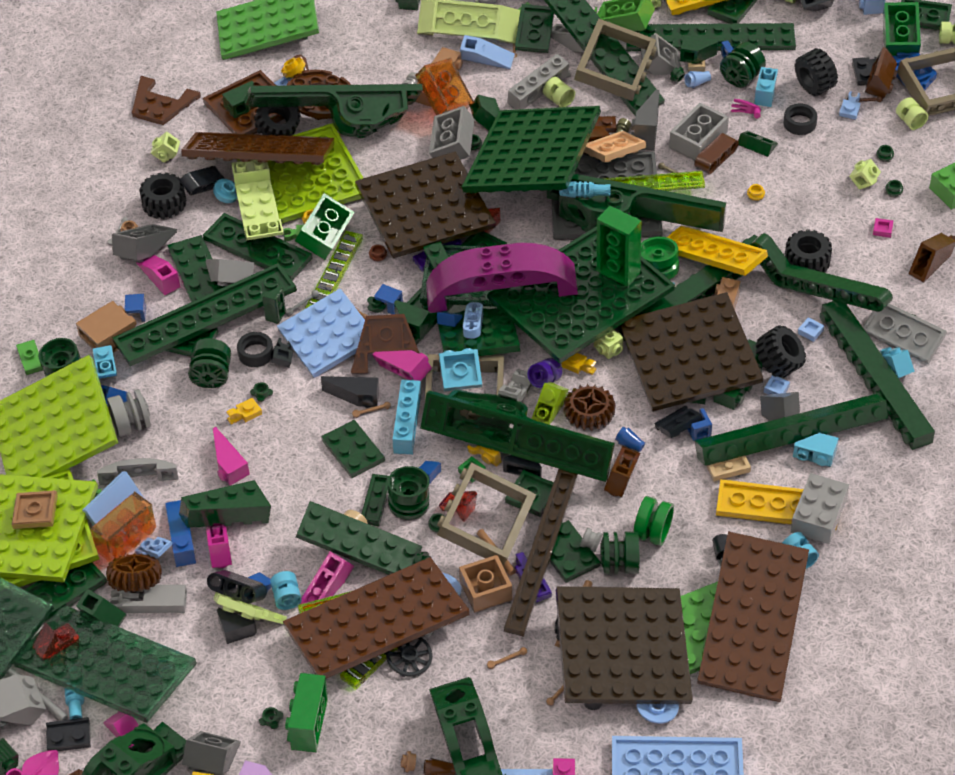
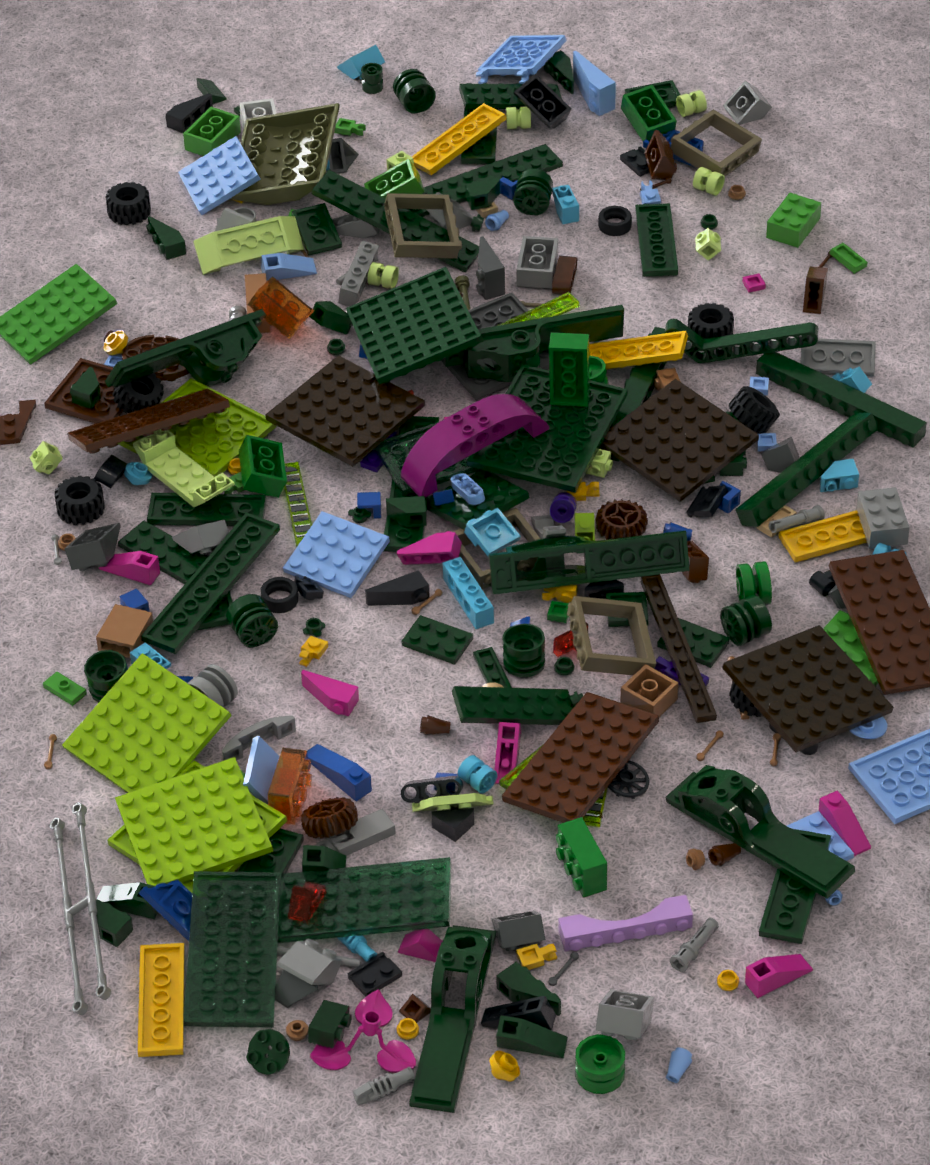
camera: 30 degrees left, 5 degrees down
medium nougat plate [12,490,58,529] -> none
light blue slope [135,537,172,559] -> none
dark green wedge [179,480,271,528] -> none
dark pink slope [206,523,232,568] -> none
dark green plate [259,707,284,729] -> none
dark green slope [262,286,286,324] -> none
light grey hinge [285,290,319,315] -> none
reddish brown wing [351,314,420,374] -> none
copper plate [369,244,387,261] -> none
dark green hinge [423,241,448,269] -> none
light grey brick [429,106,475,160] -> none
medium azure hinge [559,181,611,198] -> none
light grey wheel [580,527,603,552] -> none
light nougat plate [584,131,646,162] -> none
dark pink piece [731,99,761,118] -> none
dark green slope [738,130,778,157] -> none
yellow plate [747,184,765,200] -> none
black tyre [794,48,838,96] -> none
dark green plate [885,180,904,196] -> none
none -> reddish brown cone [420,715,451,735]
none -> dark green plate [635,203,678,277]
none -> medium nougat plate [728,185,746,200]
none -> light grey pin [769,505,825,533]

